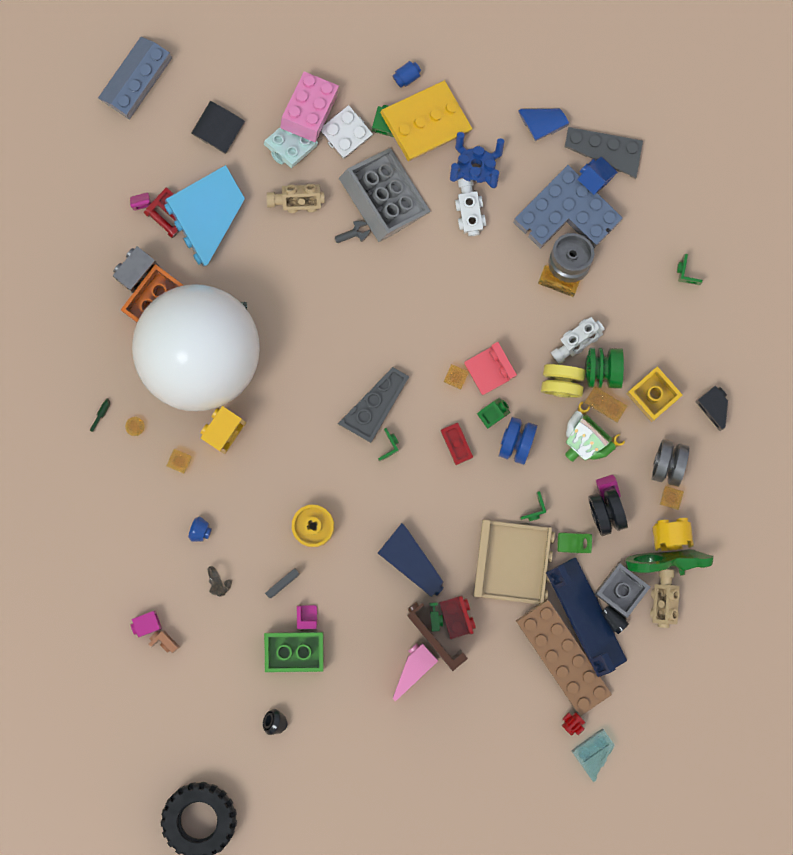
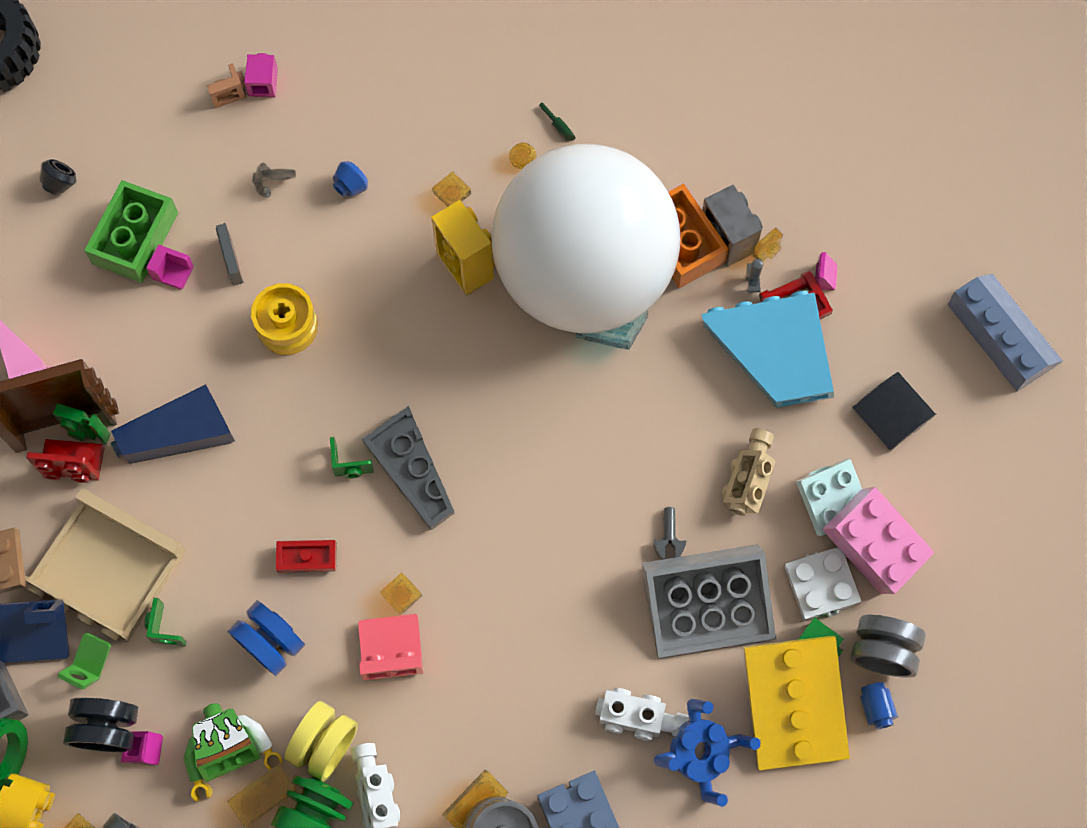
camera: 110 degrees right, 15 degrees down
green bracket [477,398,510,429] -> none
none -> dark grey bar [746,259,763,293]
none -> clear yellow plate [753,227,783,261]
none -> flat silver wheel [850,614,926,678]

